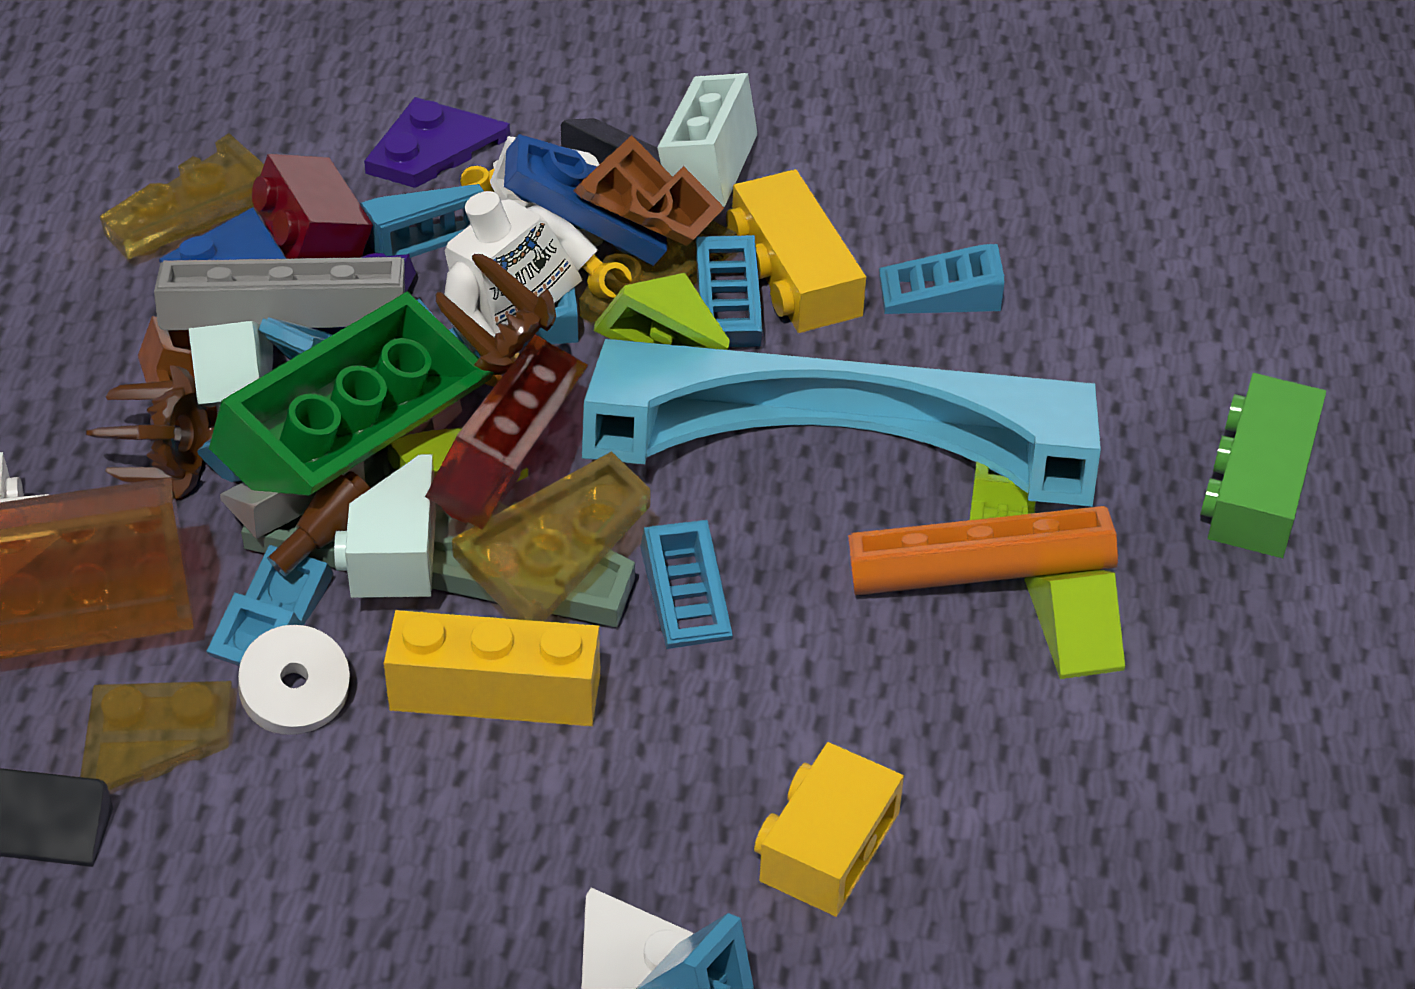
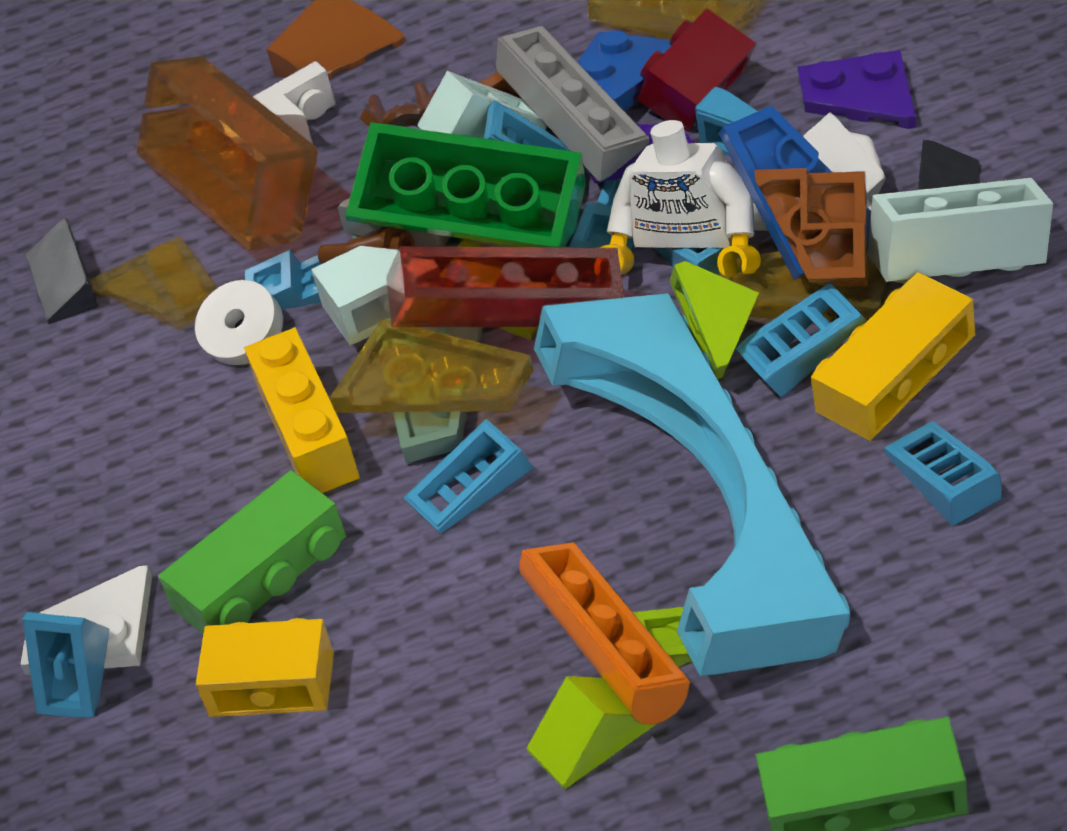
camera: 75 degrees right, 0 degrees up
reddish brown piece [435,254,556,375] -> none
none -> bright green brick [158,470,346,634]

